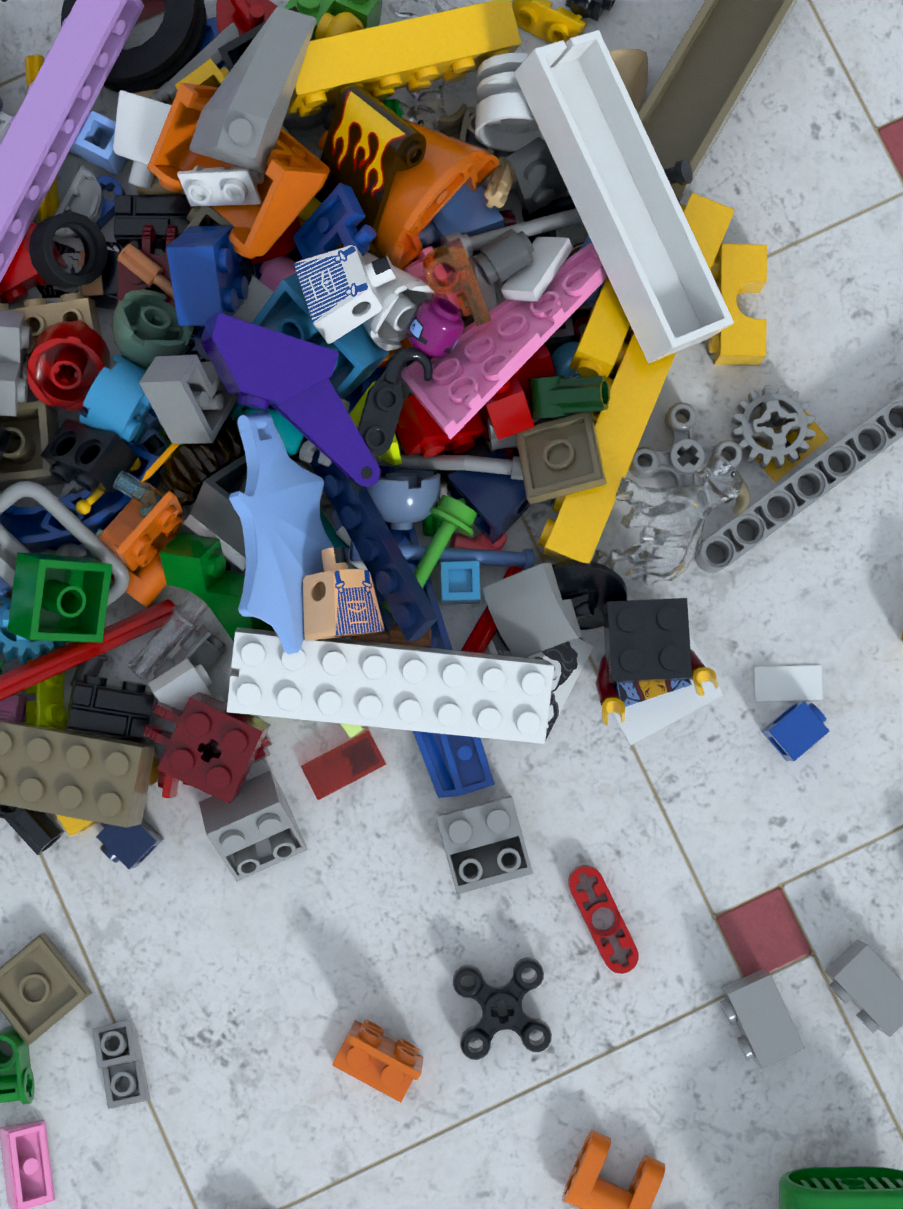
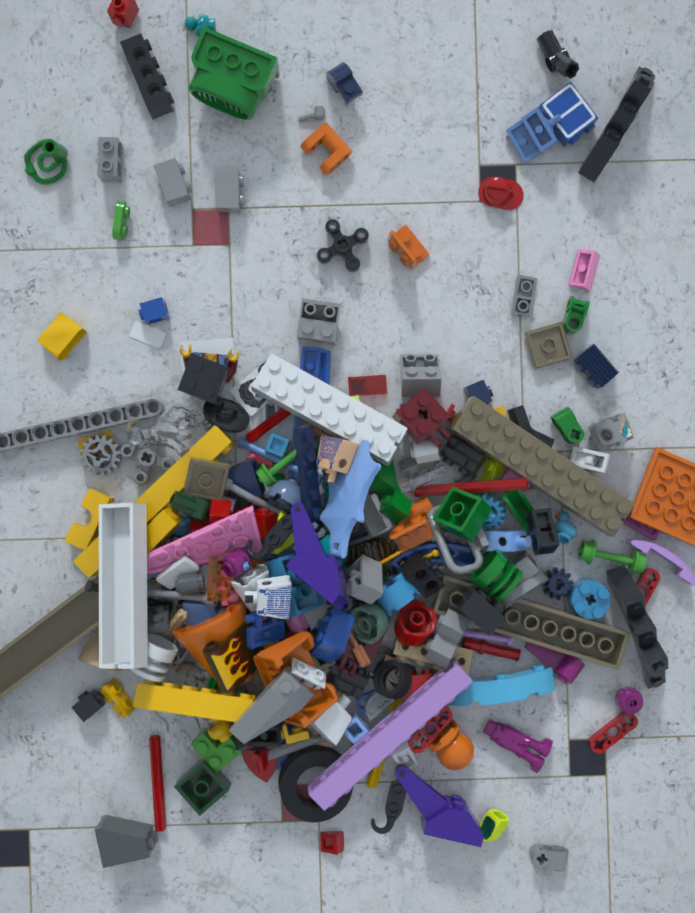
camera: 165 degrees left, 5 degrees up
clear light blue arm [113,471,163,518] -> none
light grey slope [481,563,582,658] -> none
red beam [568,865,639,974] -> none

